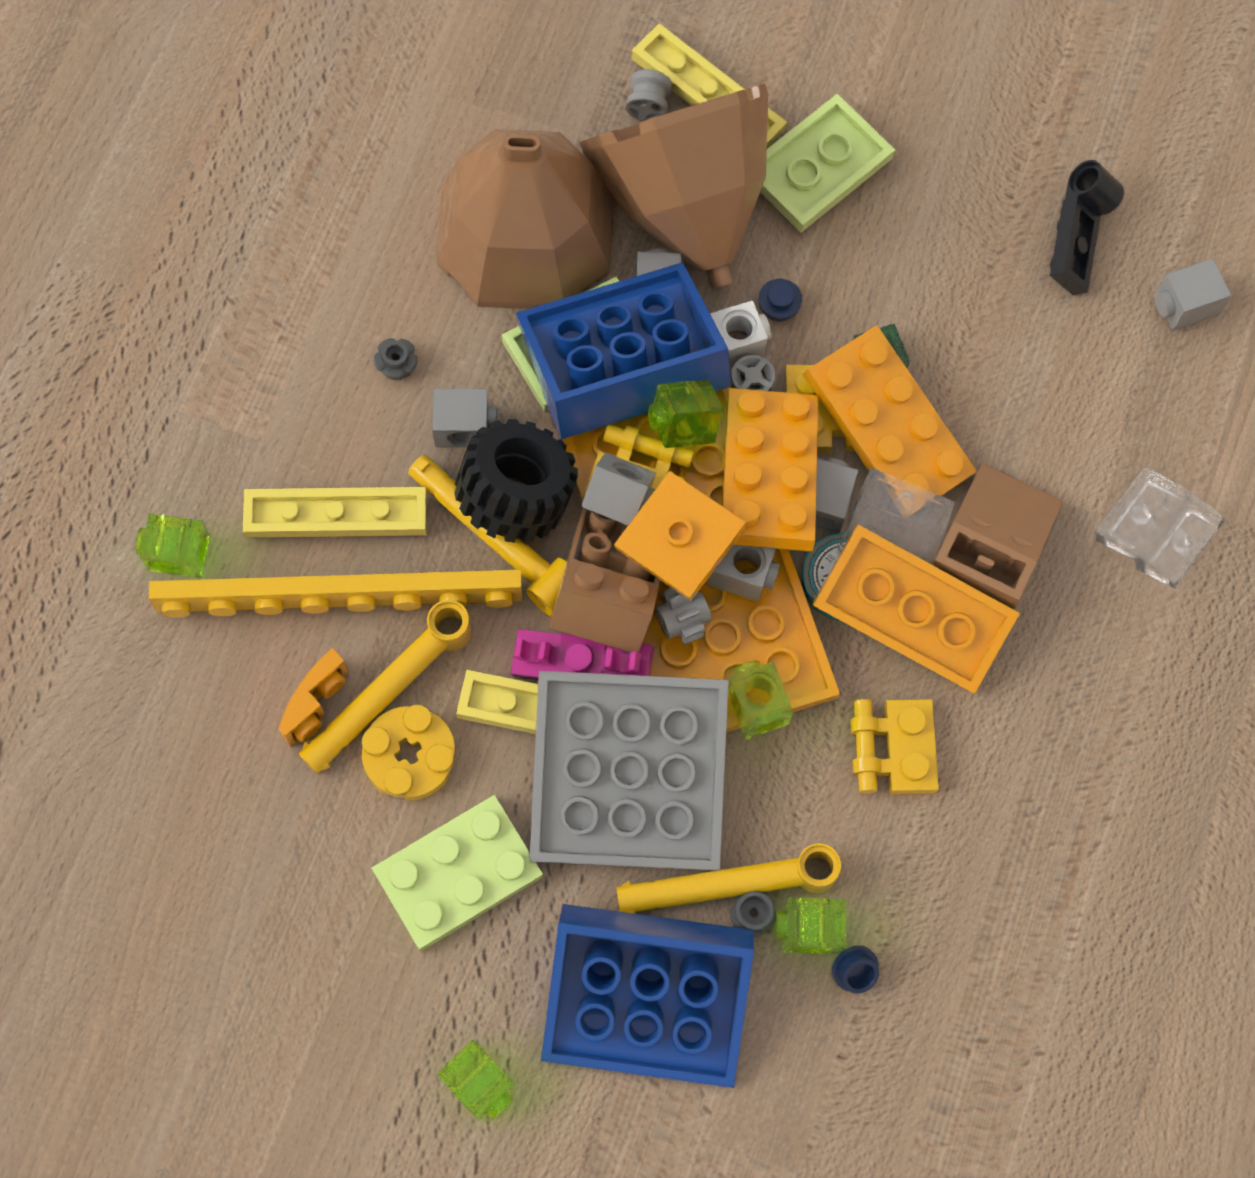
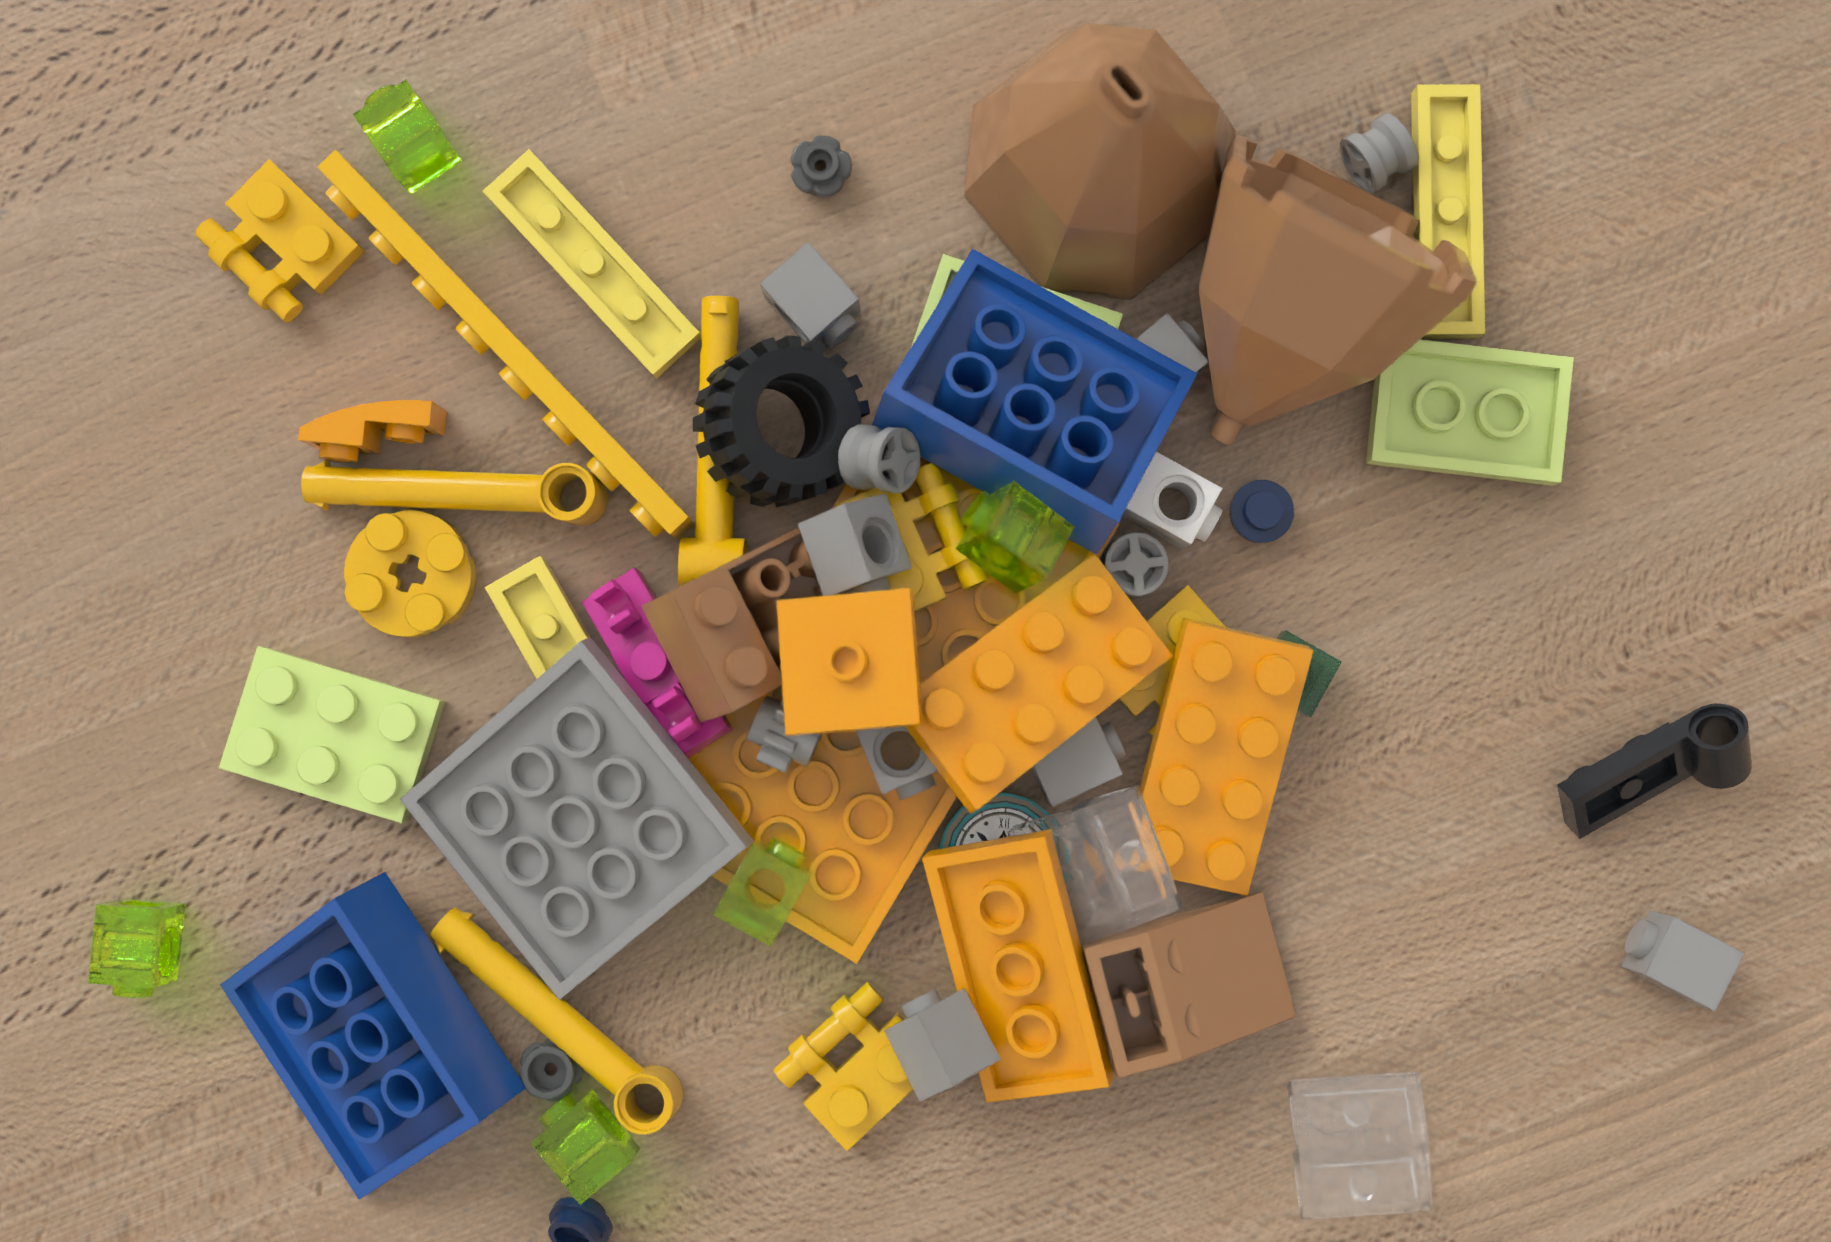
camera: 50 degrees right, 15 degrees up
none -> yellow plate [195,159,365,323]
none -> light grey wheel [838,425,920,493]
none -> light grey brick [884,988,1001,1101]

